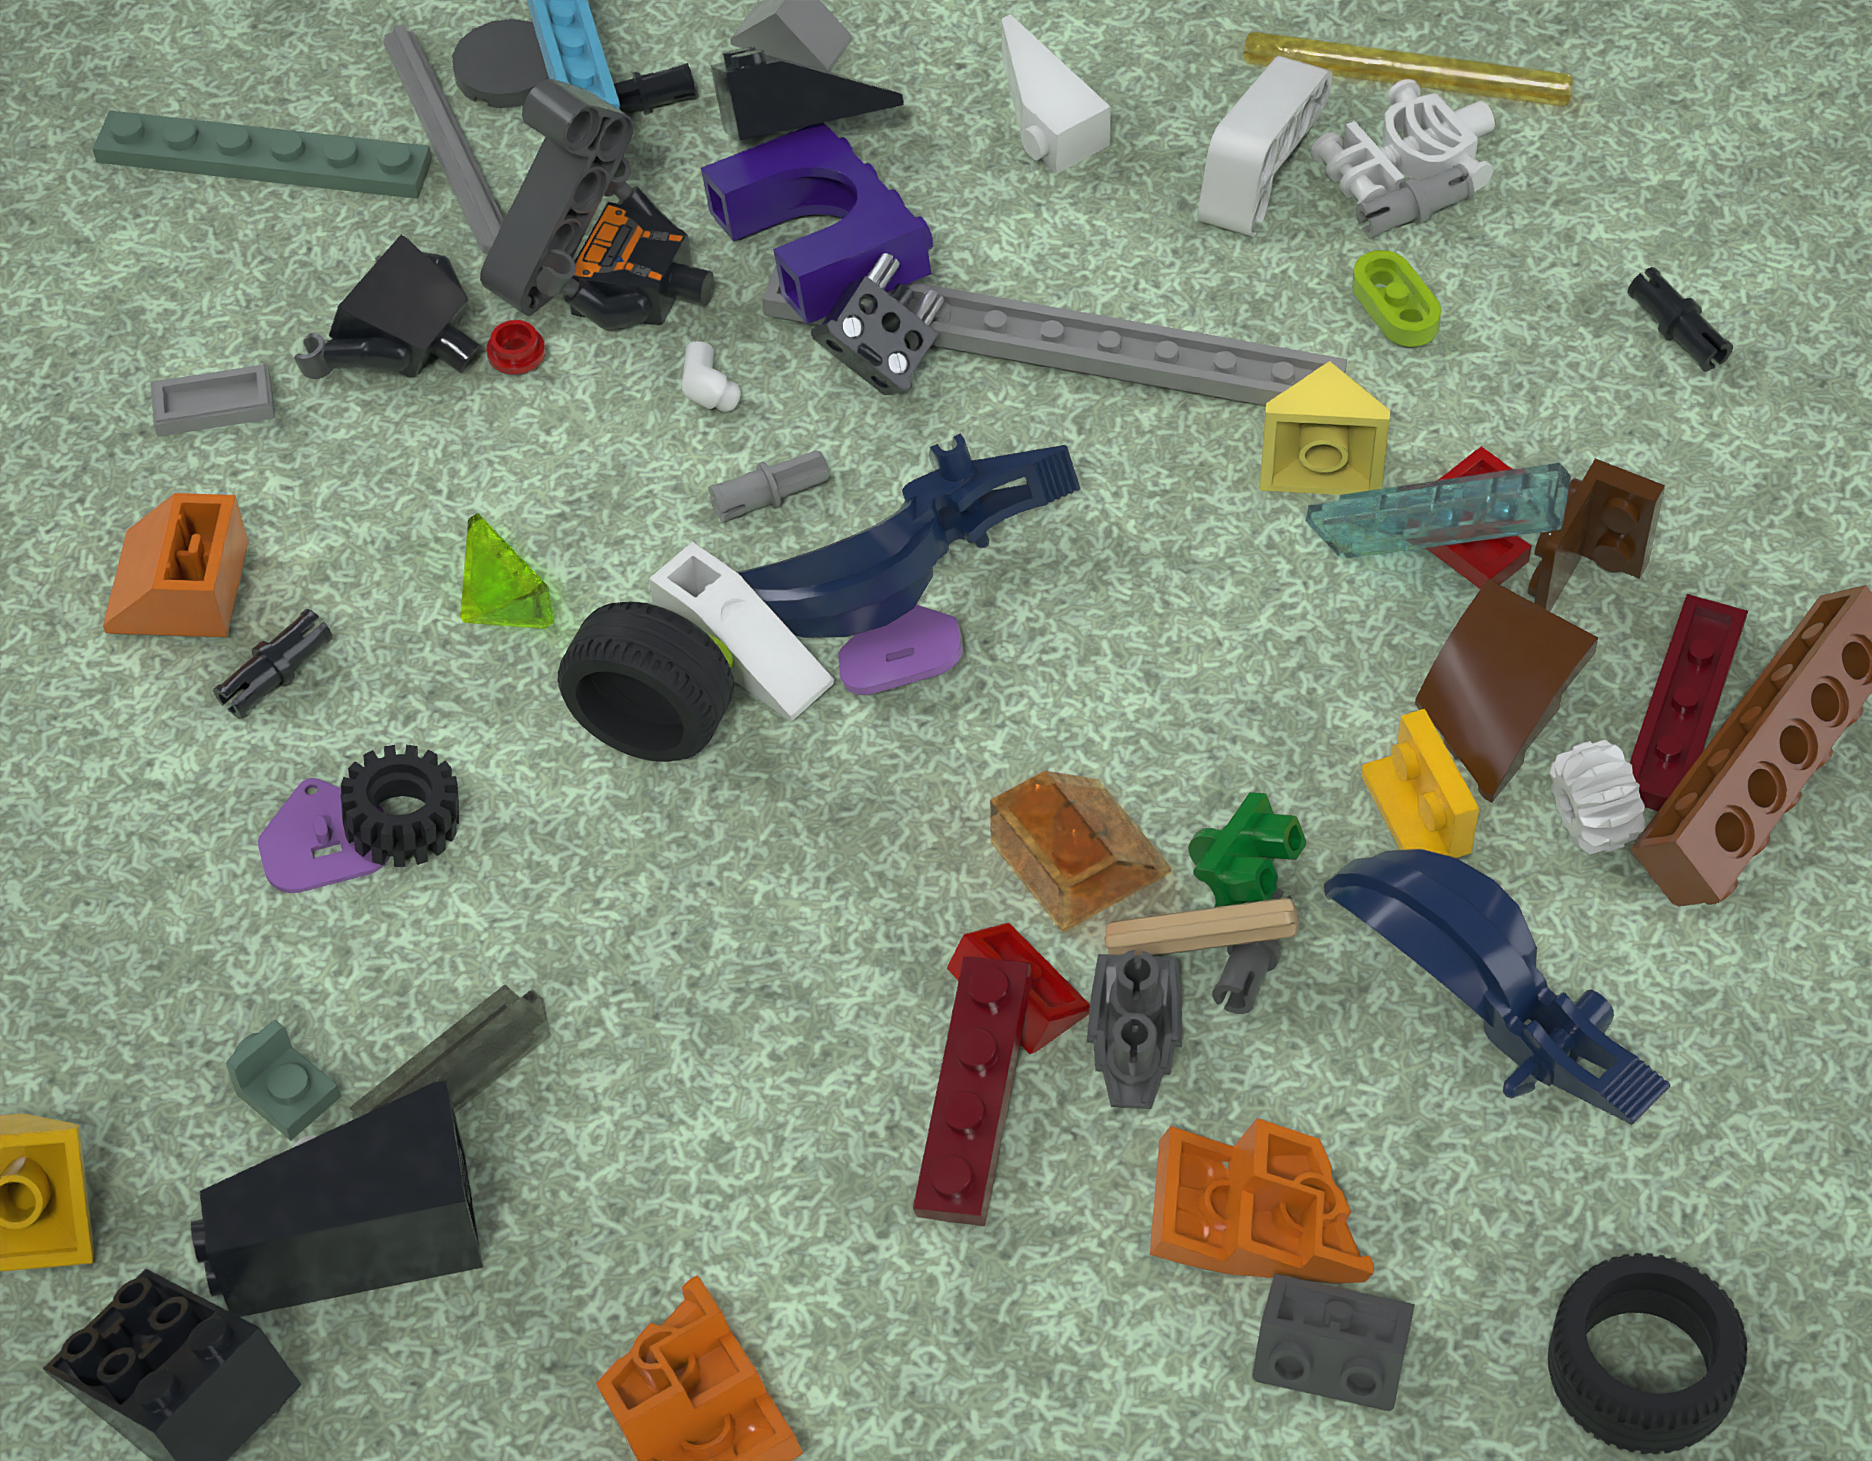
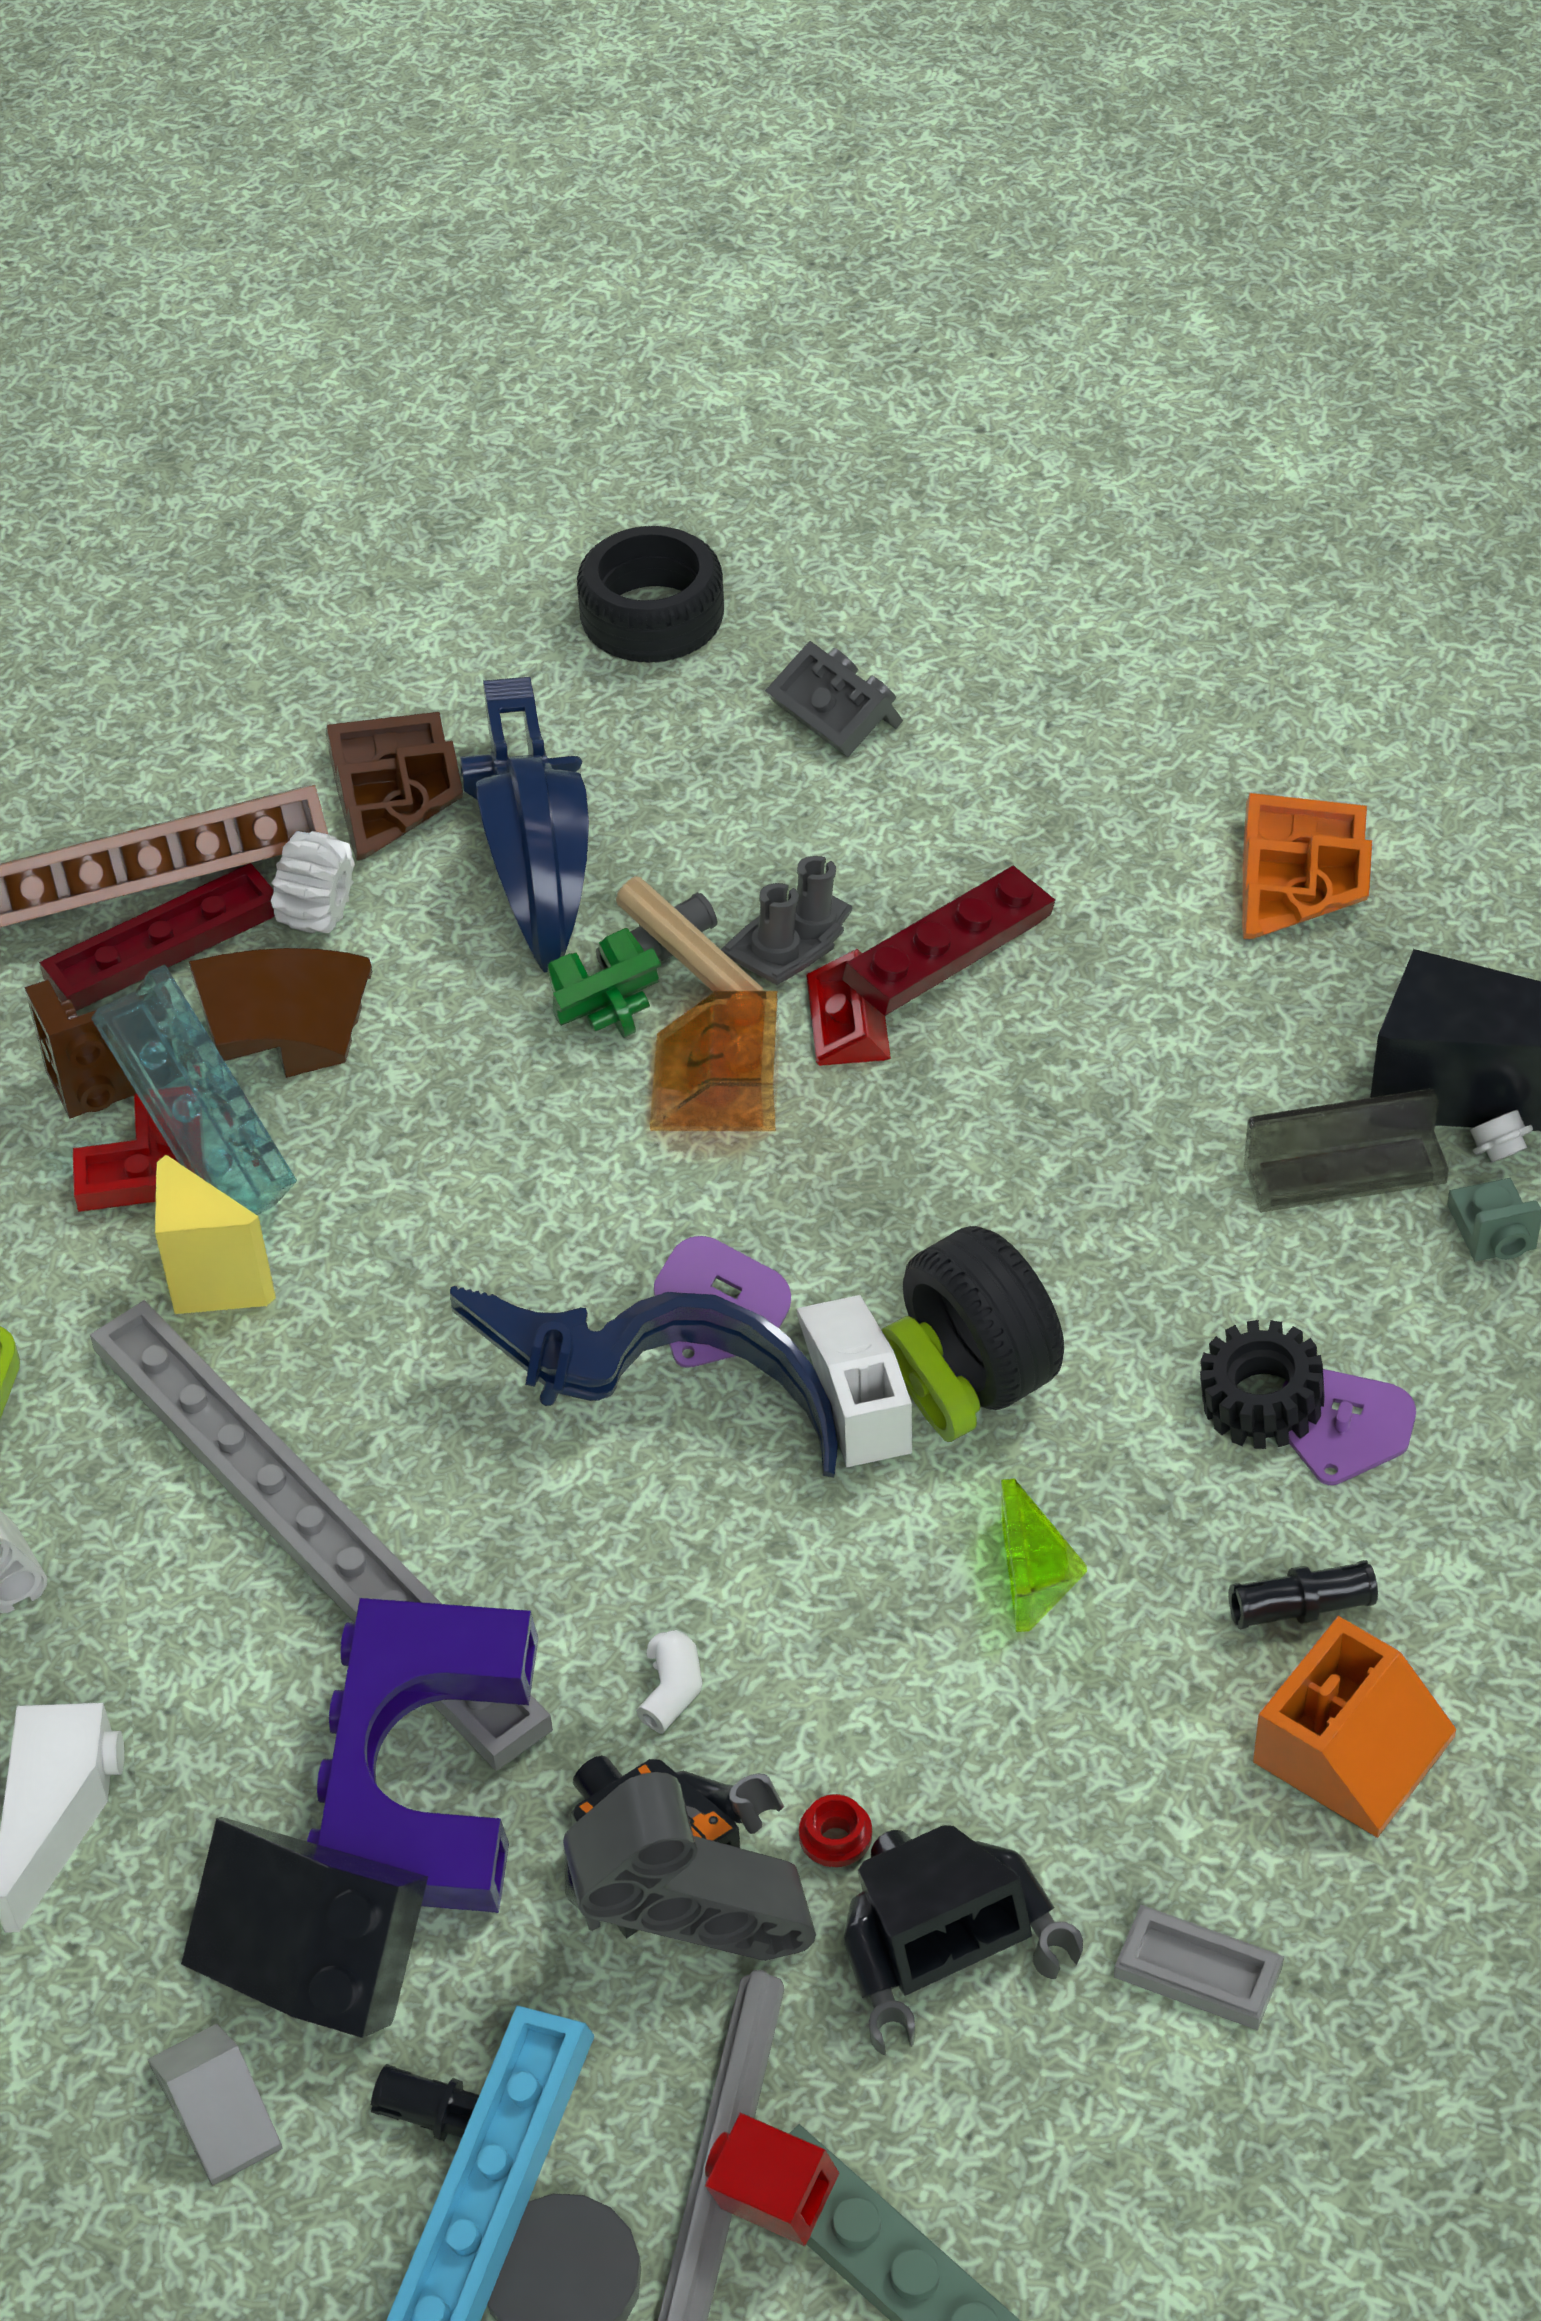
camera: 145 degrees left, 5 degrees down
light grey axle [708,450,830,523] -> none
black piece [811,253,944,396] -> none
orange slope [1149,1118,1374,1284] -> none
yellow bracket [1361,708,1479,858] -> none
none -> reddish brown slope [326,712,463,861]
none -> red brick [705,2112,840,2246]

